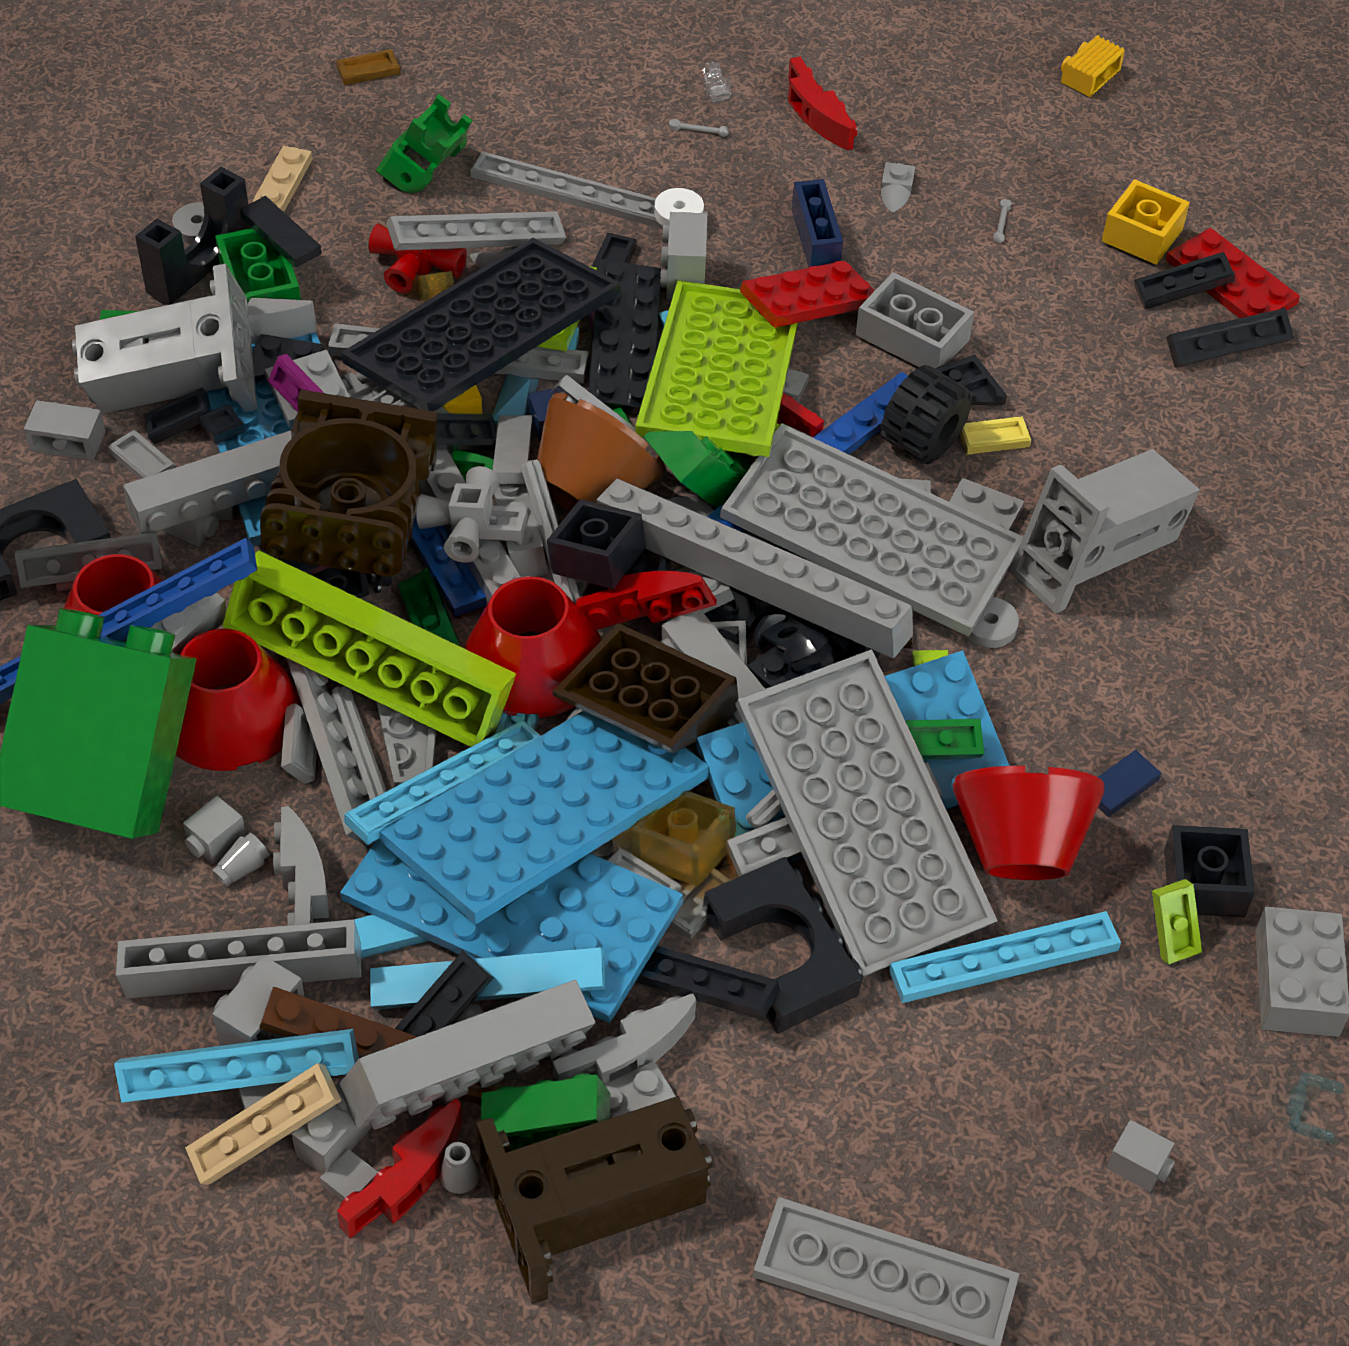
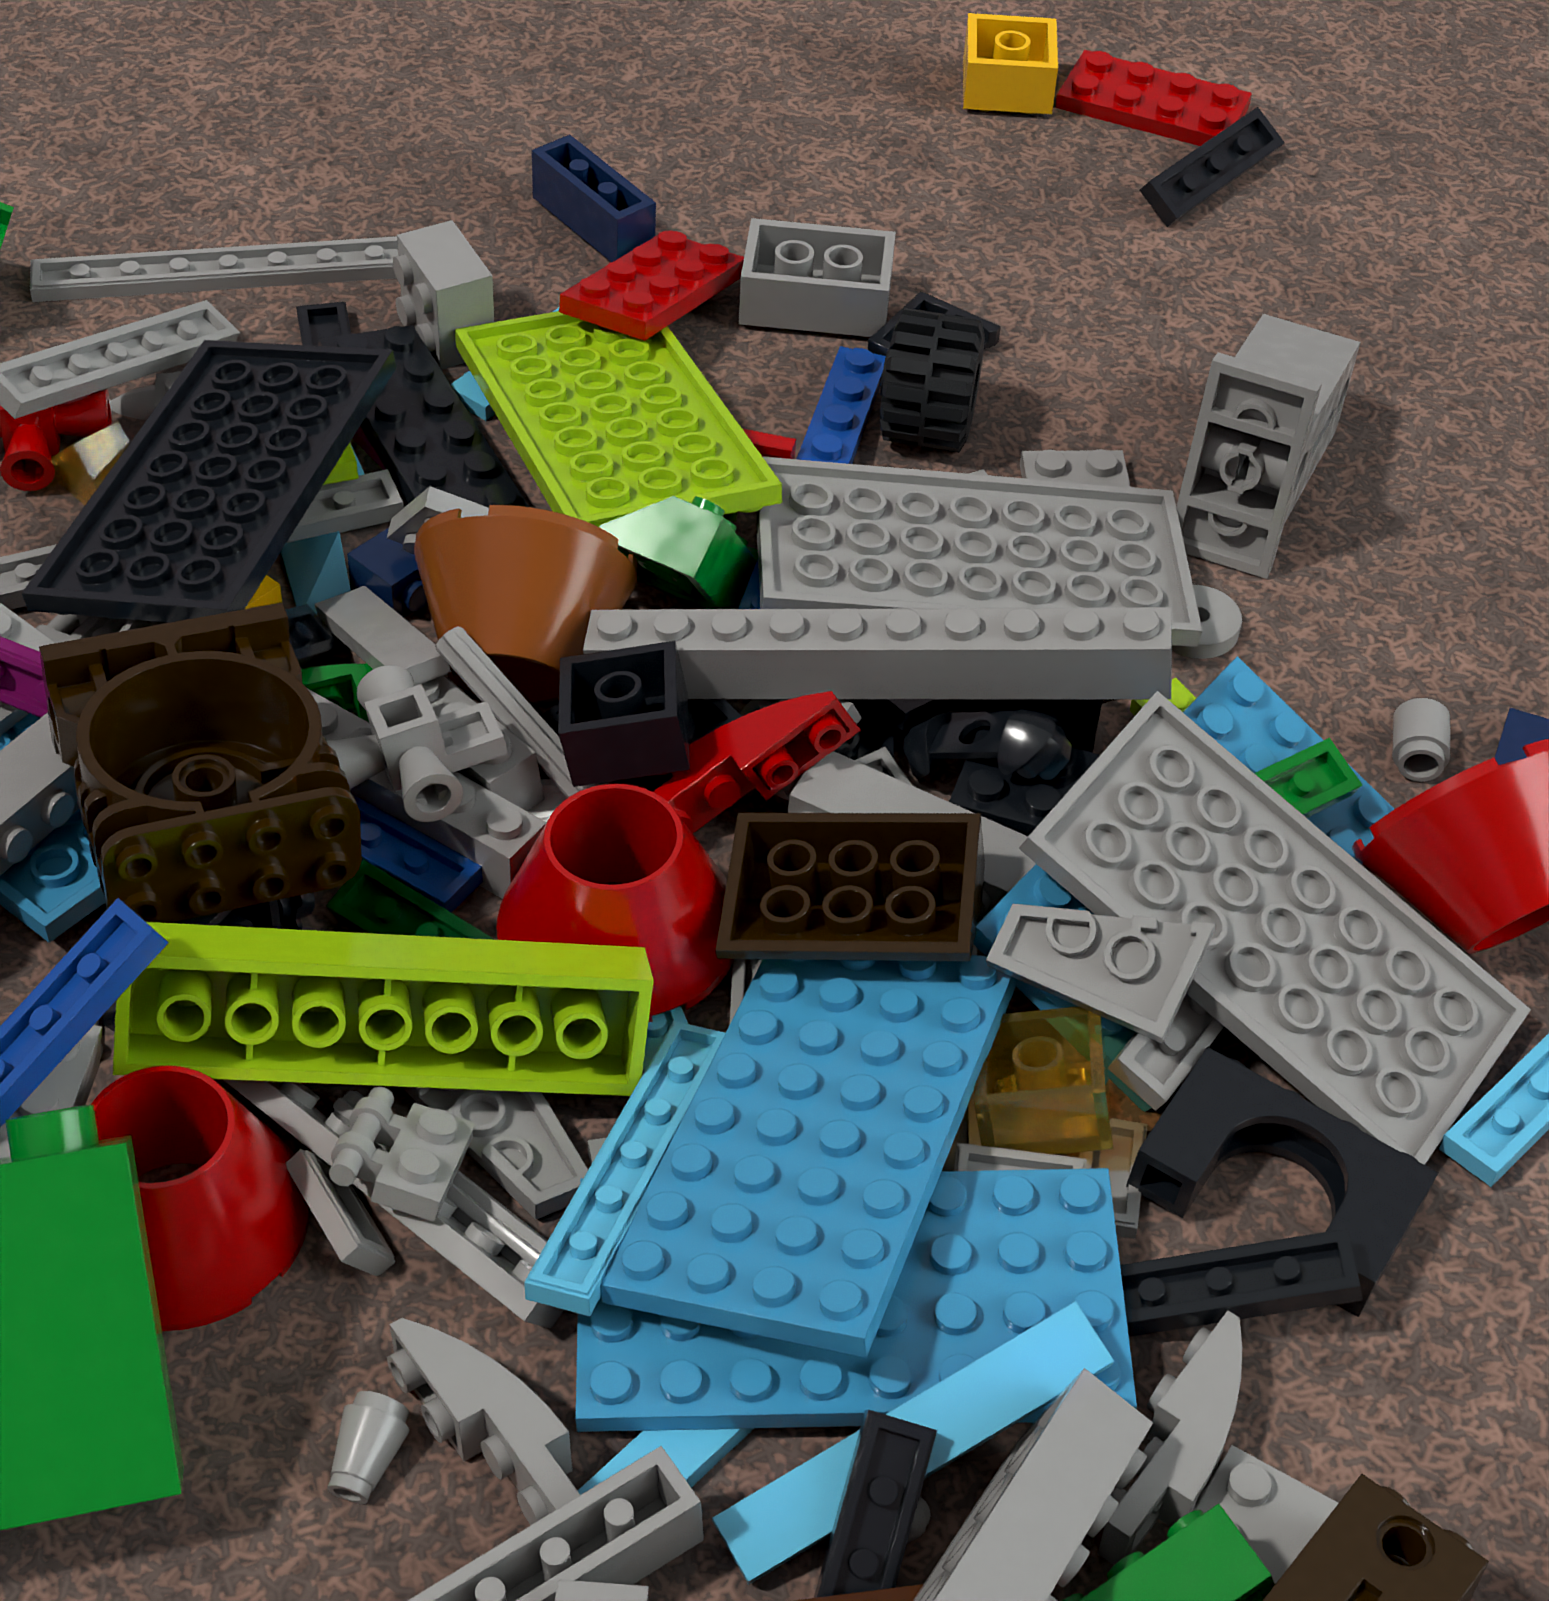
camera: 30 degrees left, 5 degrees down
light grey brick [183,796,246,864] -> none
white piece [654,188,704,226] -> none
light grey hinge [669,119,729,138] -> none
clear piece [703,62,733,103] -> none
red slope [788,56,857,150] -> none
light grey plate [881,162,915,212] -> none
light yellow tile [960,416,1031,455] -> none
light grey hinge [993,199,1012,244] -> none
black tile [1134,252,1235,309] -> none
none -> light grey plate [329,1086,476,1222]
none -> light grey wing [986,904,1216,1044]
none -> light grey brick [1392,698,1450,782]

